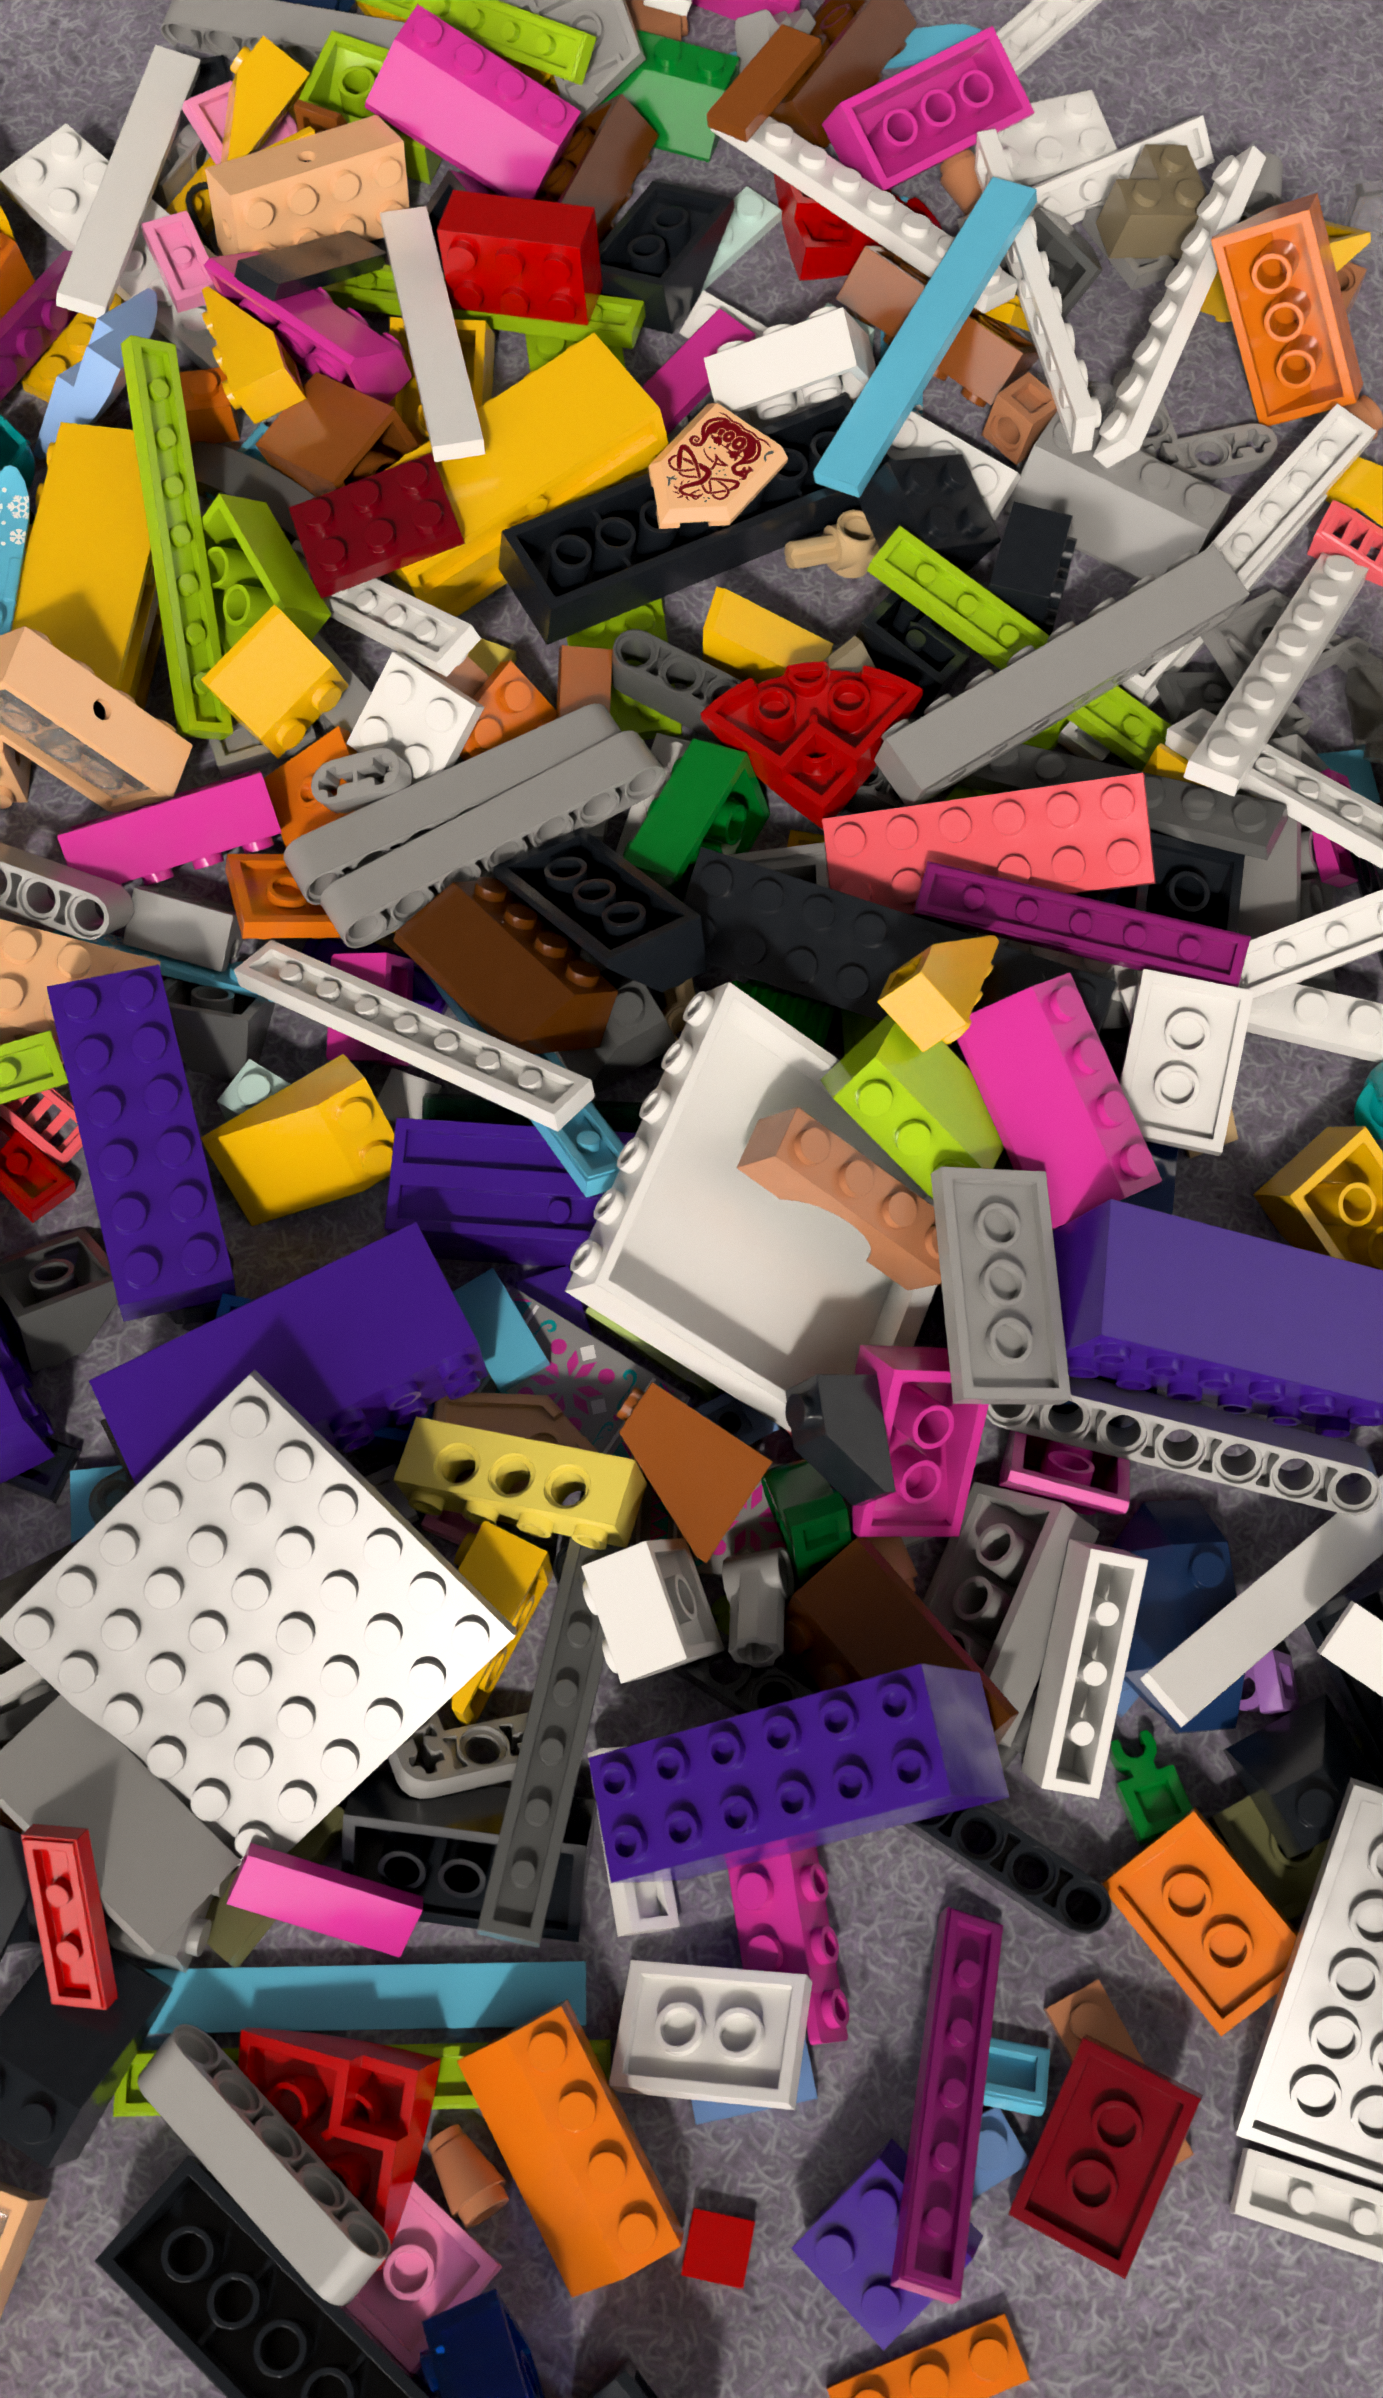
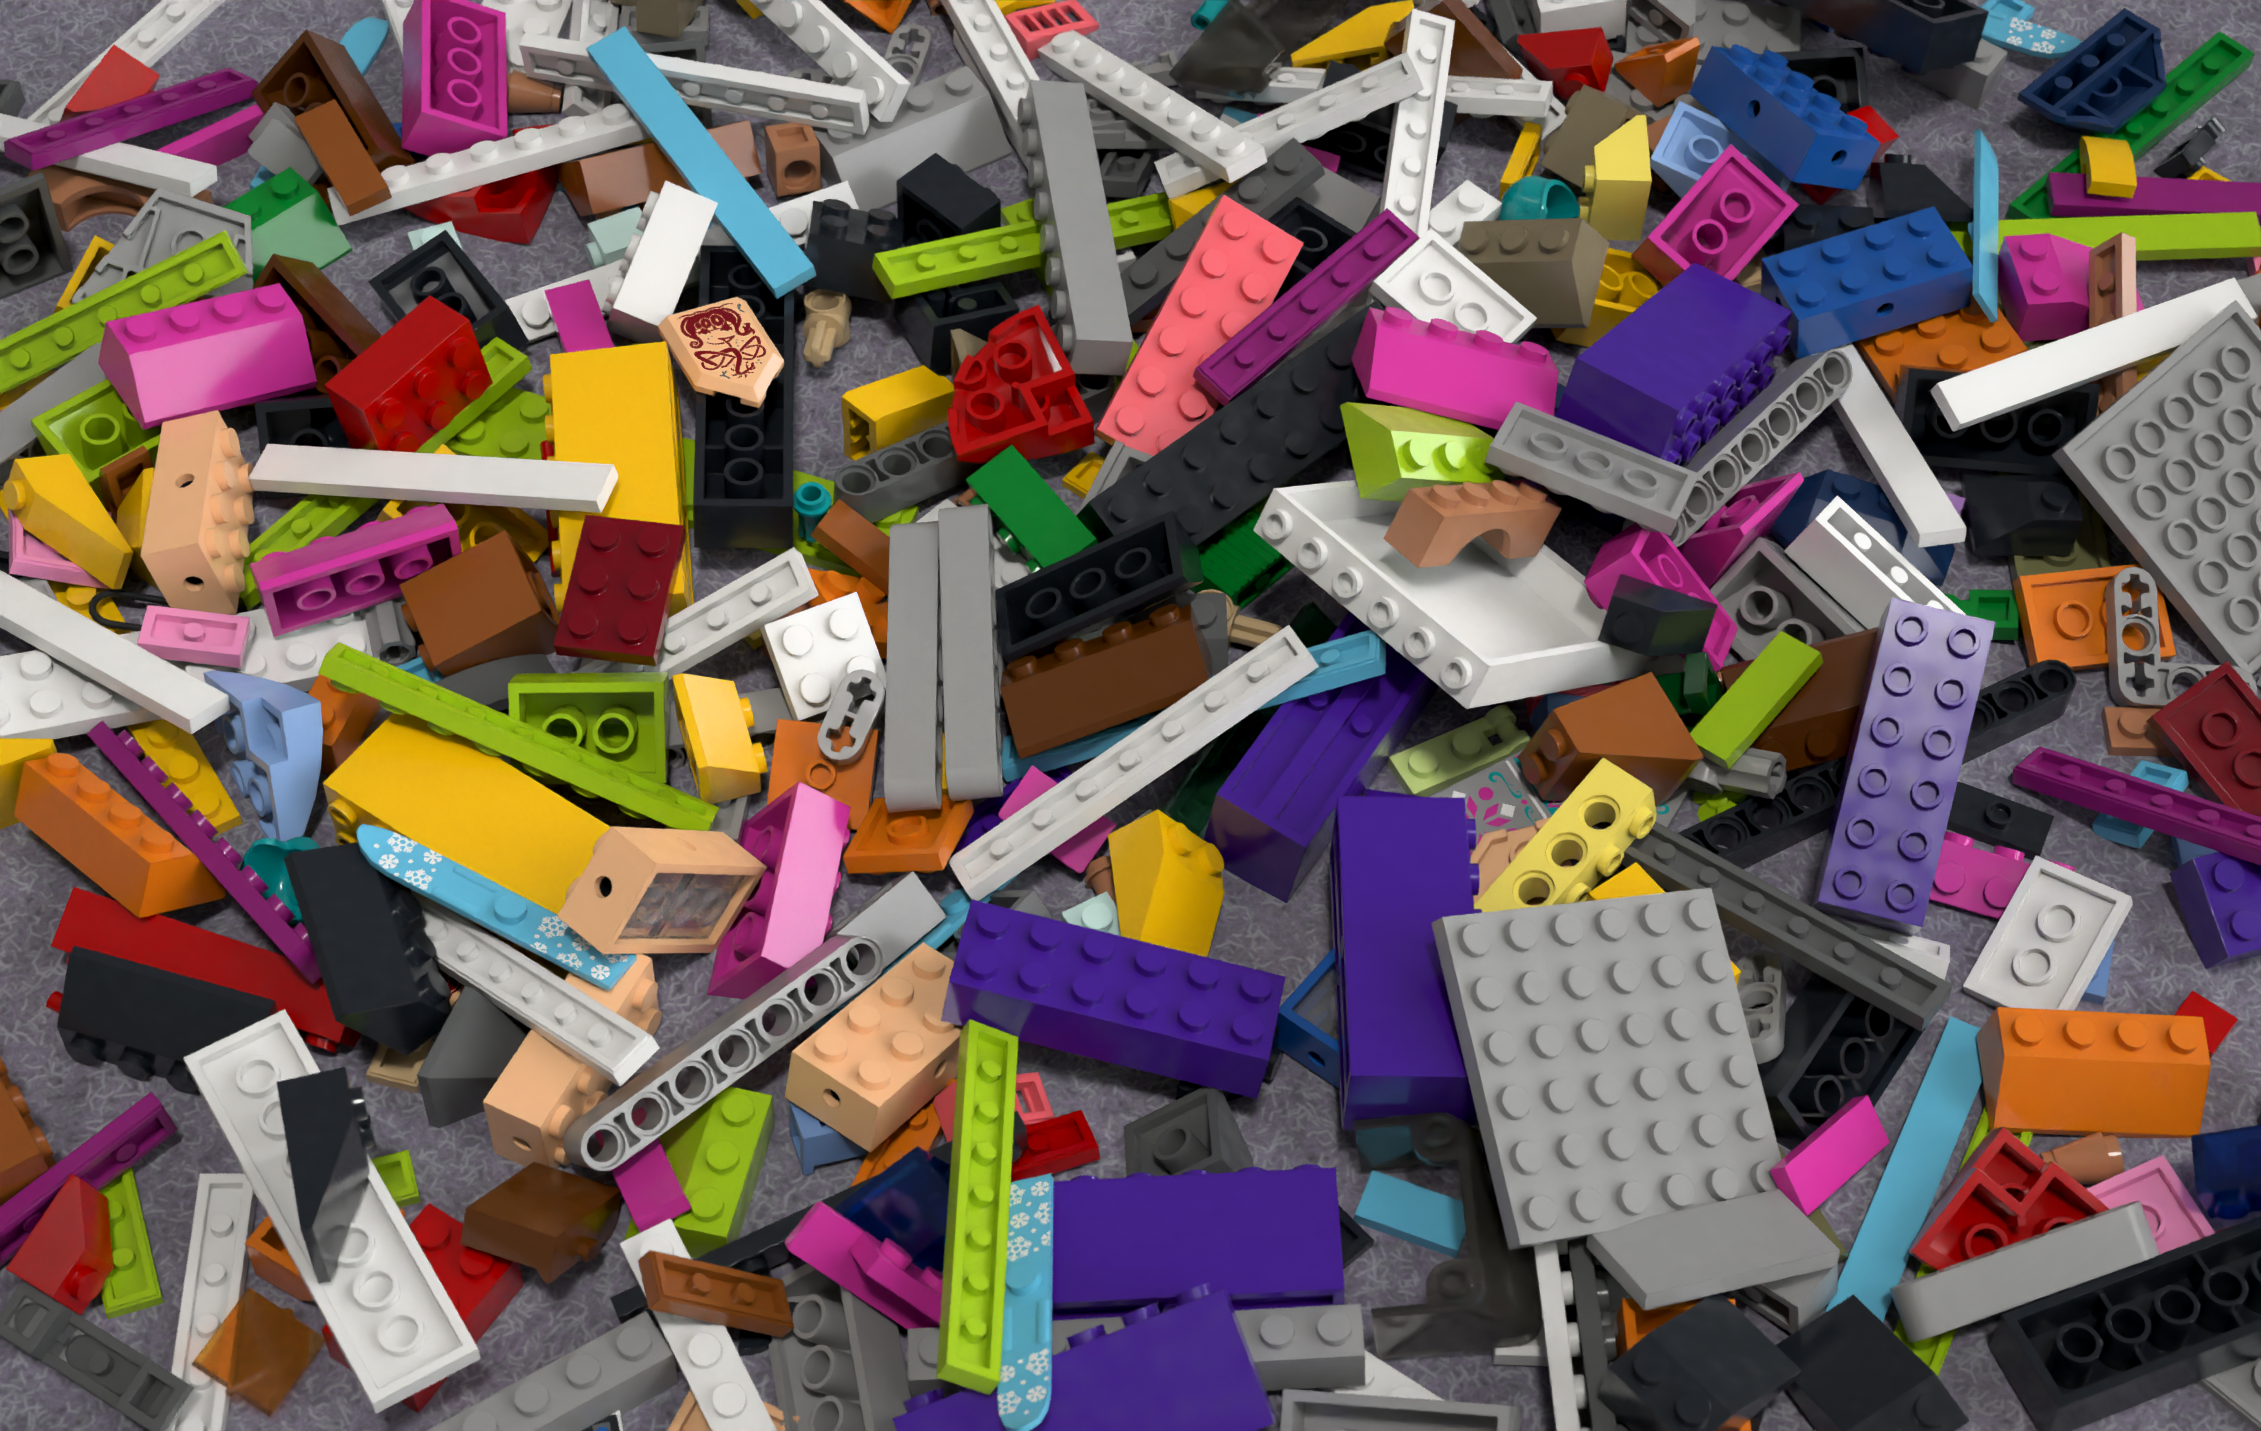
camera: 65 degrees left, 15 degrees down
red tile [21,1824,118,2010] -> none
yellow slope [202,286,306,424] -> none
black tile [234,230,387,301] -> none
white slope [581,1538,725,1683] -> none
yellow slope [877,935,999,1052] -> none
none -> teal pin [793,482,831,542]
none -> dark tan slope [1457,218,1609,328]
none -> lime tile [1690,631,1824,770]
none -> black plate [1946,781,2054,861]
none -> light grey beam [2105,567,2257,708]

